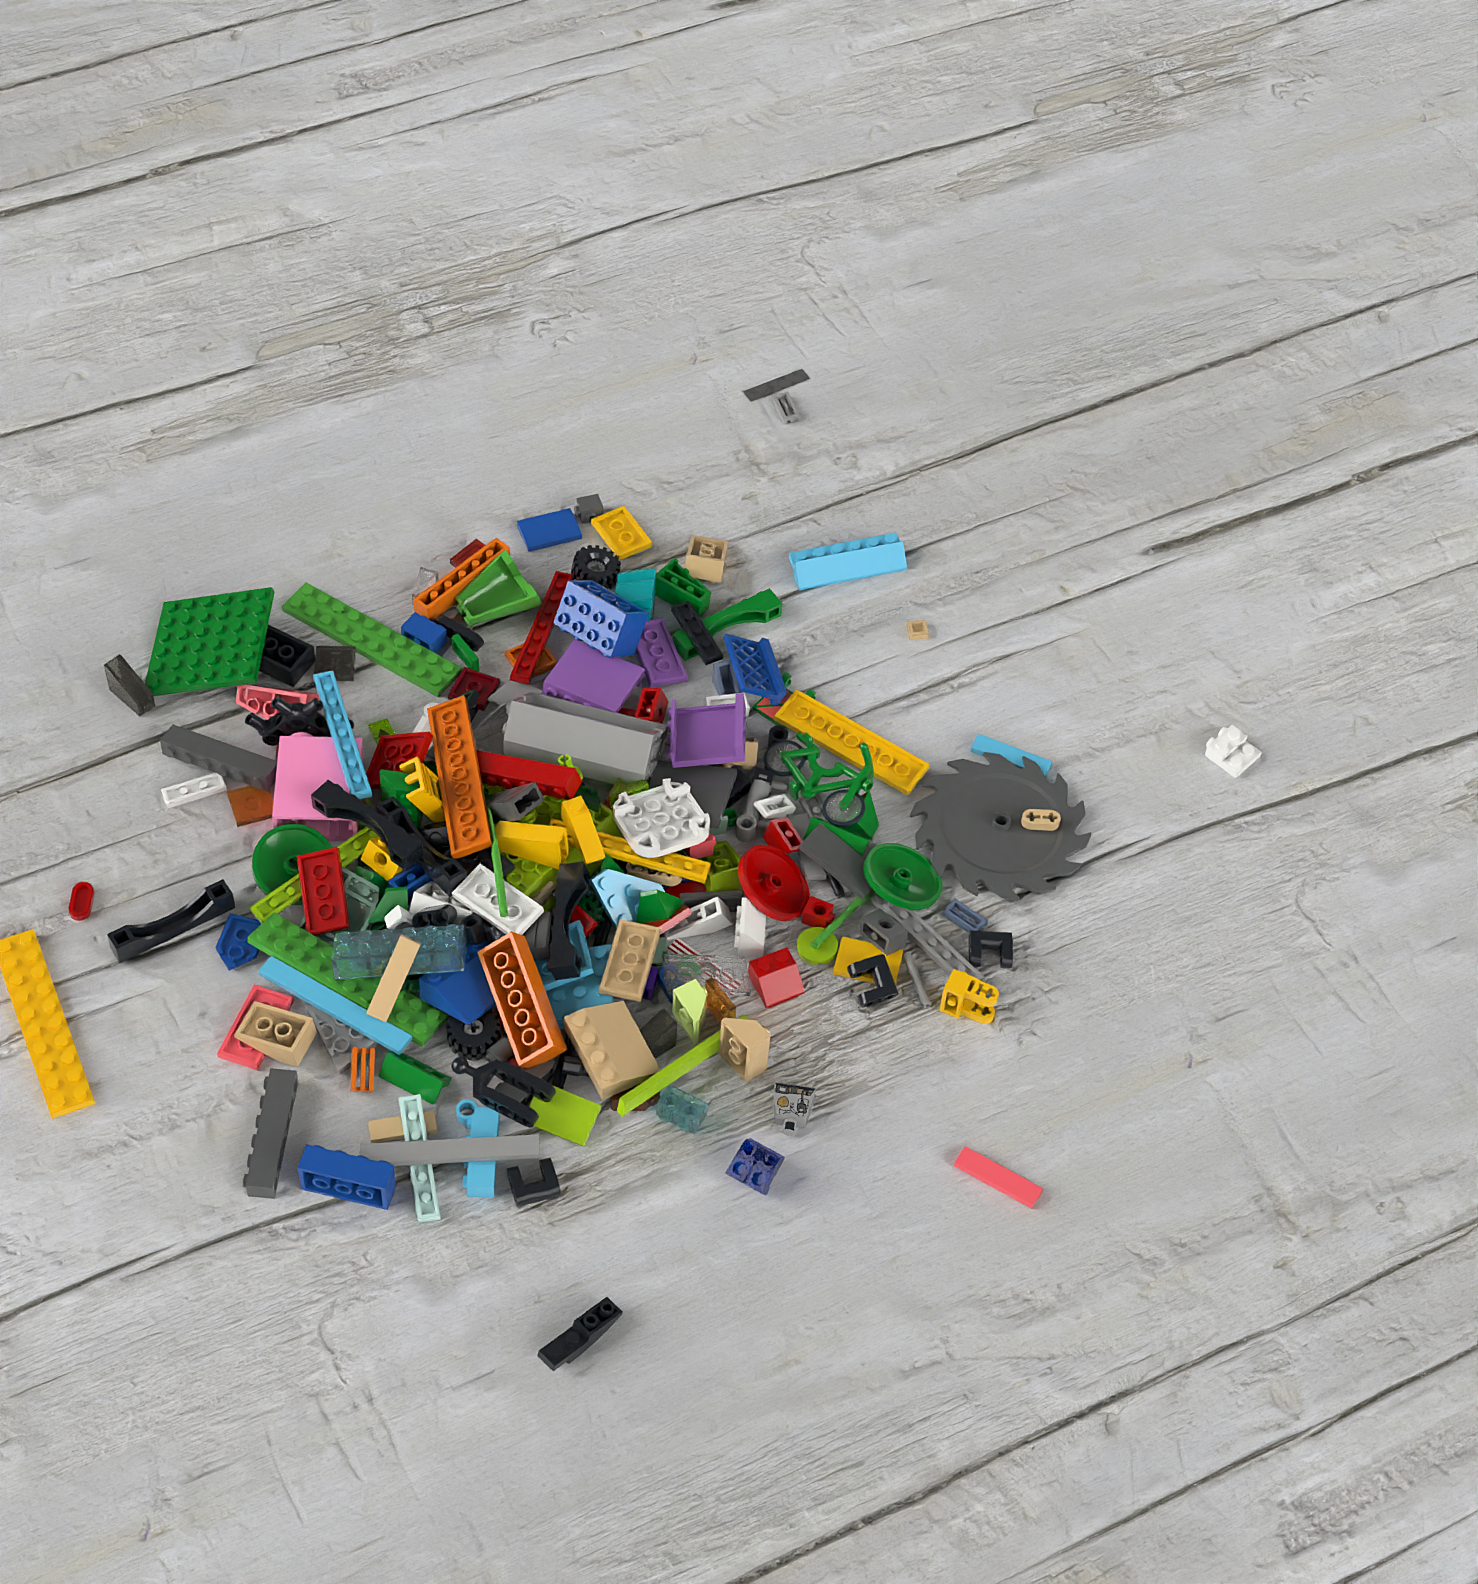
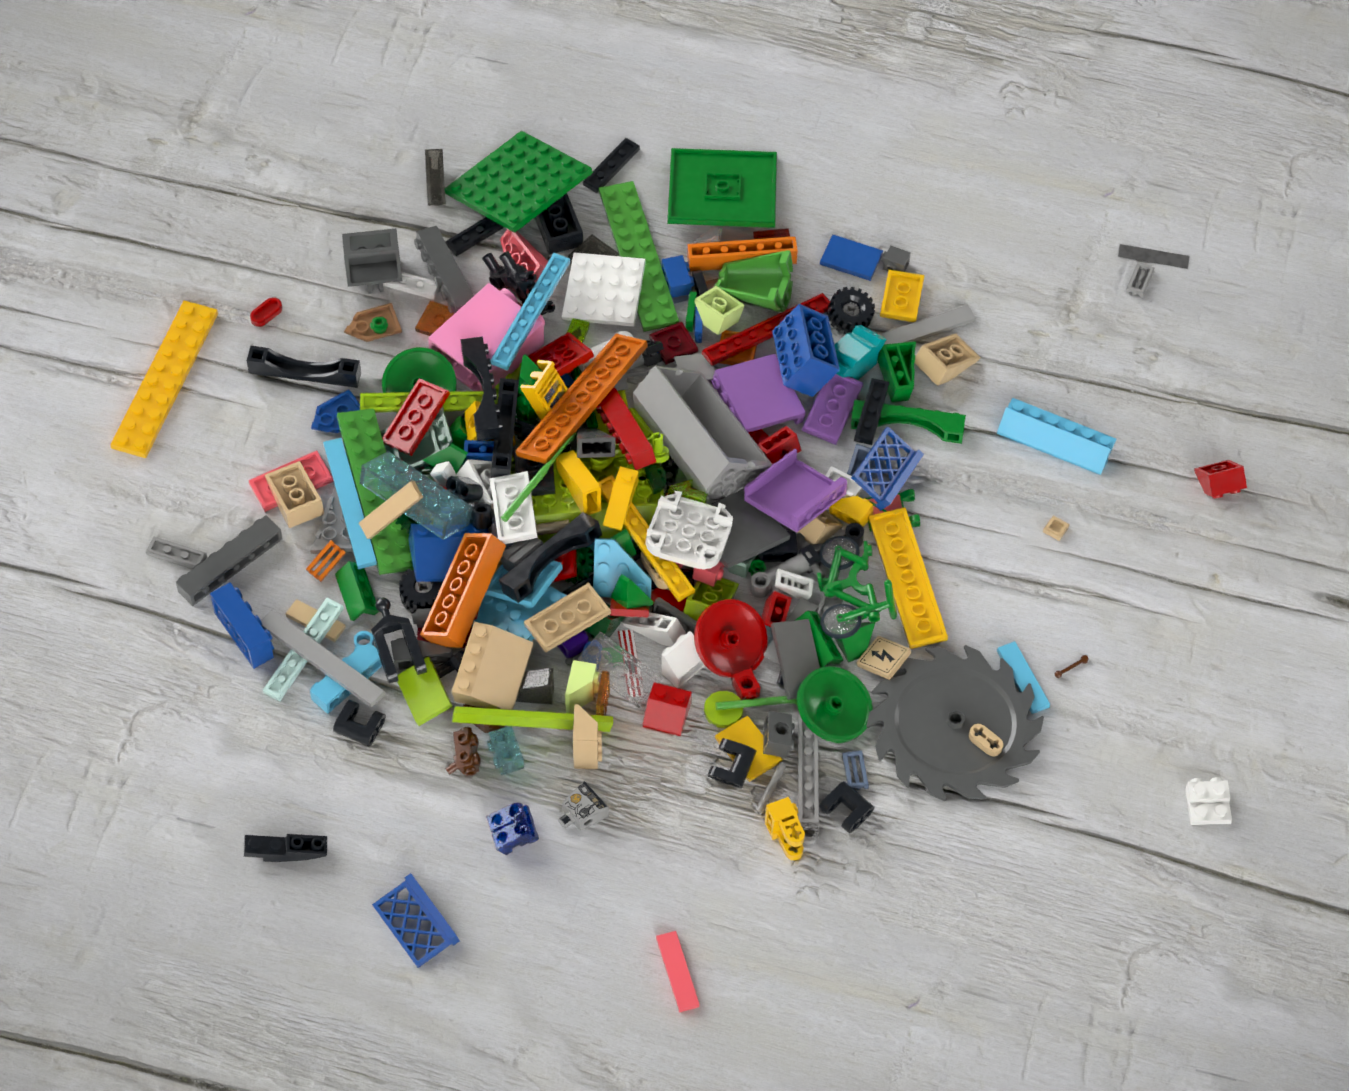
camera: 45 degrees right, 5 degrees up
none -> light grey tile [146,536,207,569]
none -> dark grey piece [342,228,402,294]
none -> medium nougat tile [344,303,402,342]
none -> green plate [370,317,388,334]
none -> blue fence [372,873,460,968]
none -> reddish brown brick [445,727,481,776]
none -> black tile [446,217,504,256]
none -> white plate [562,253,646,327]
none -> black tile [583,138,640,193]
none -> green tile [667,148,777,228]
none -> yellowish green slope [694,286,744,335]
none -> blue tile [695,304,702,343]
none -> yellow slope [829,496,874,527]
none -> tan tile [856,636,911,680]
none -> light grey tile [879,305,976,344]
none -> reddish brown hinge [1054,655,1089,678]
none -> red slope [1194,460,1247,498]

